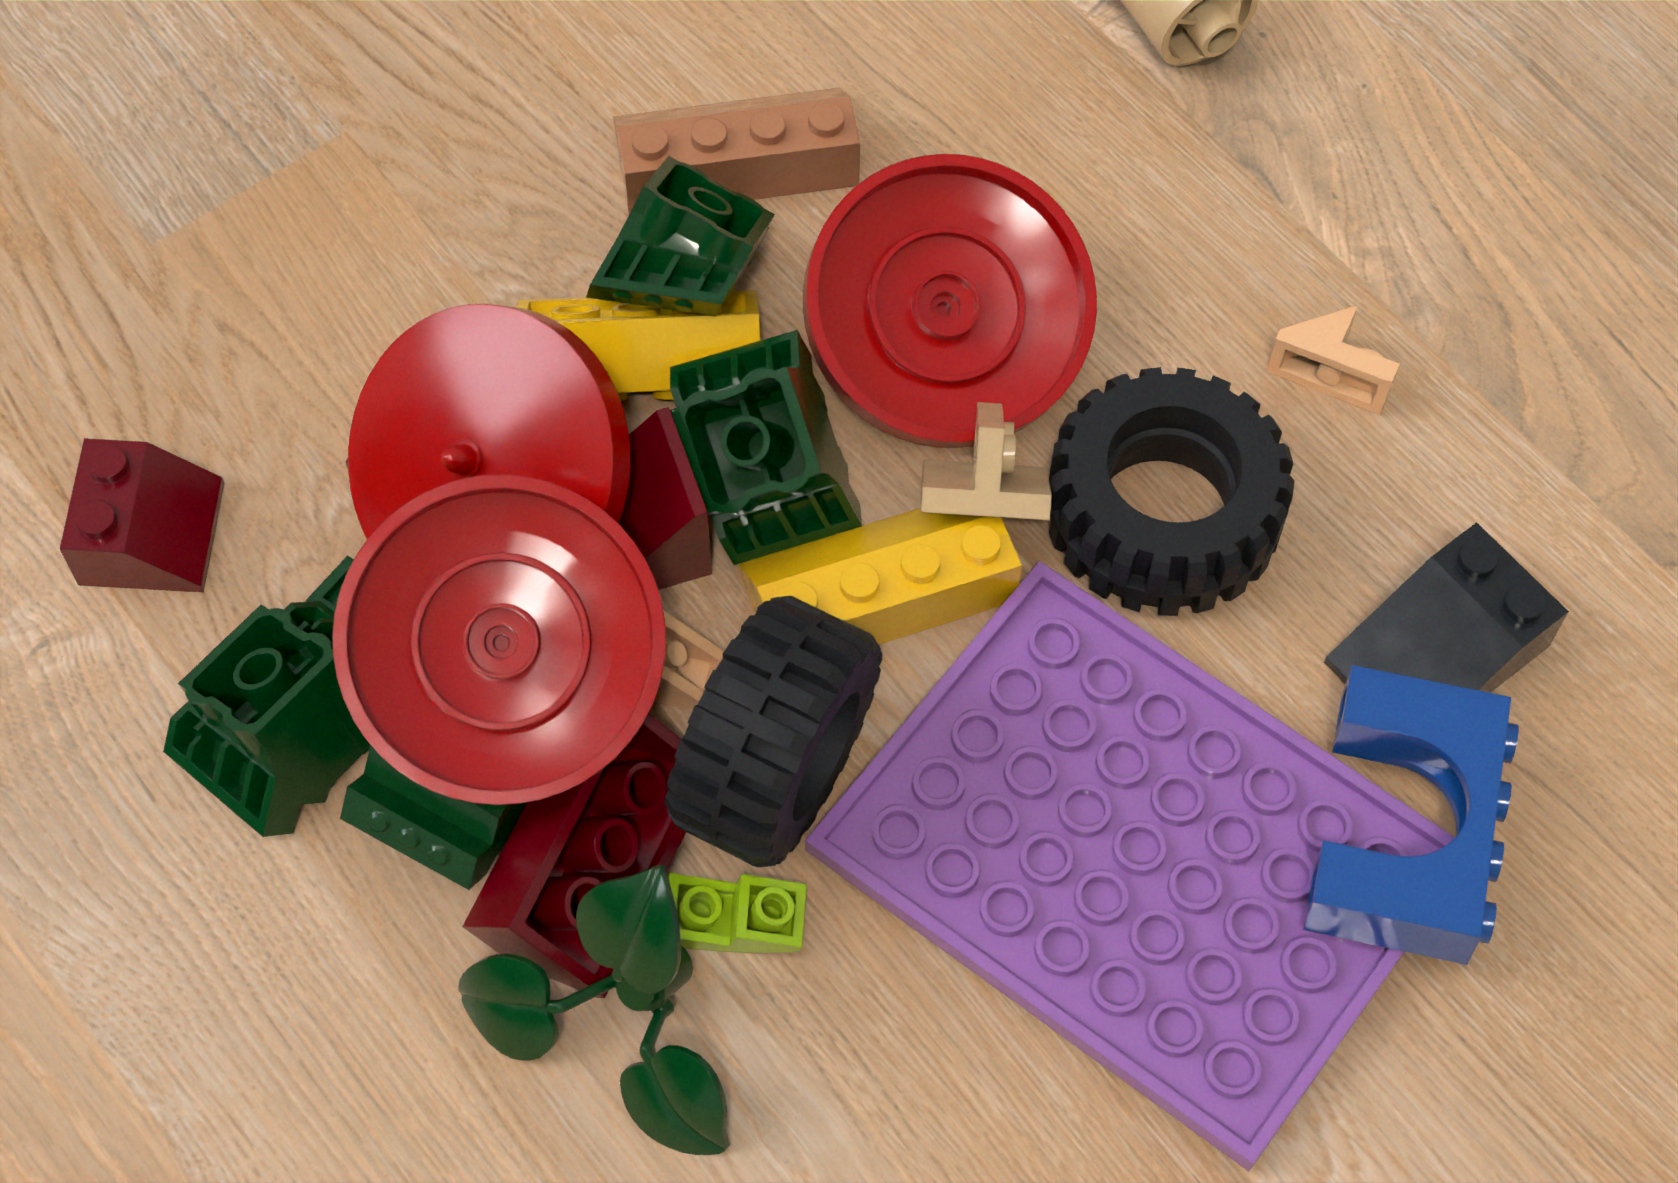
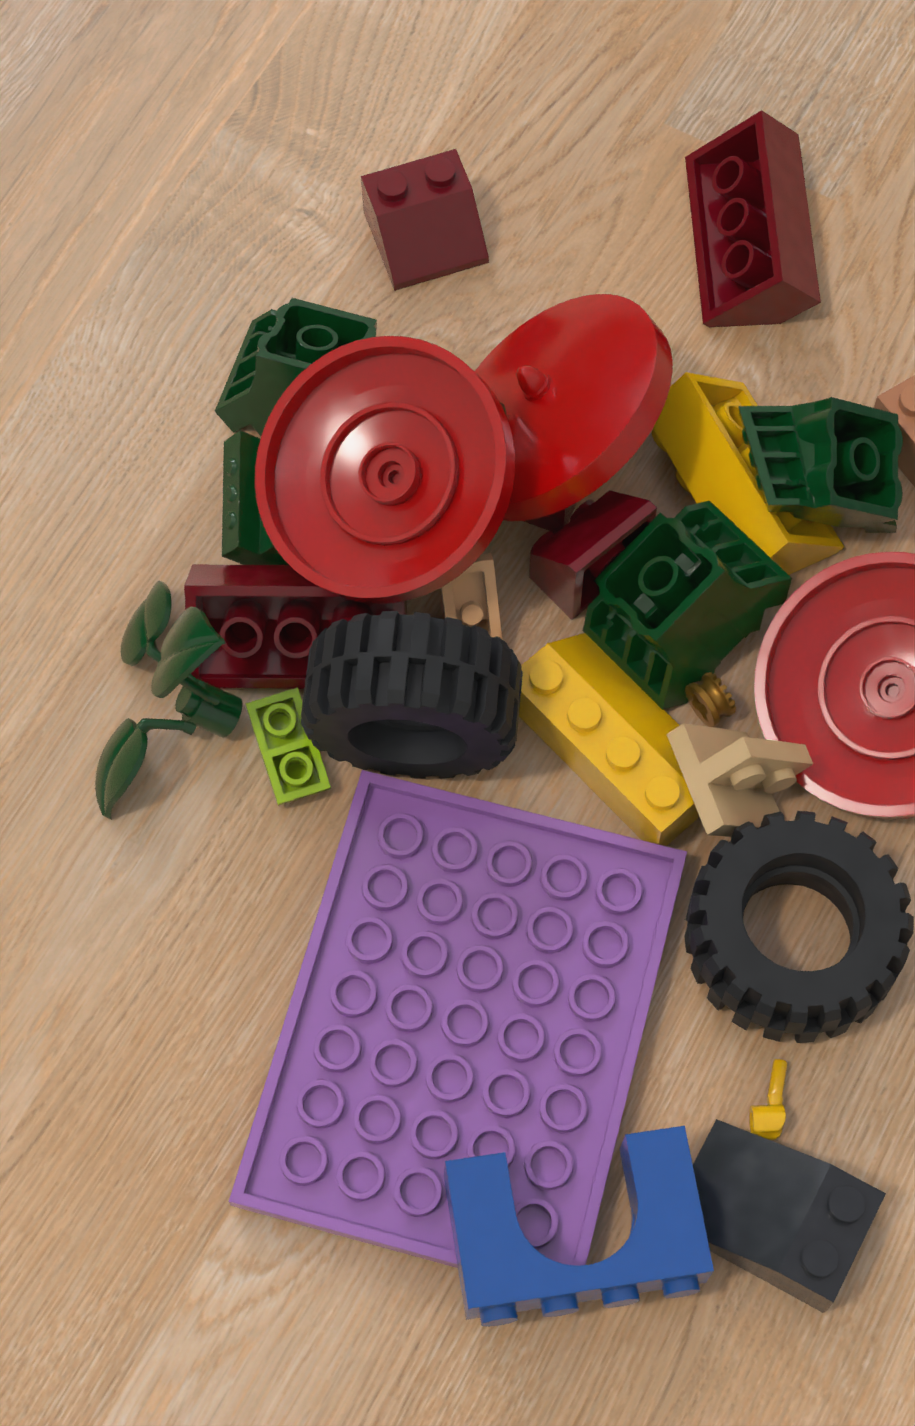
camera: 70 degrees right, 5 degrees up
none -> dark red slope [685,110,821,328]
none -> pearl gold bush [685,672,737,727]
none -> yellow hand [749,1059,788,1140]

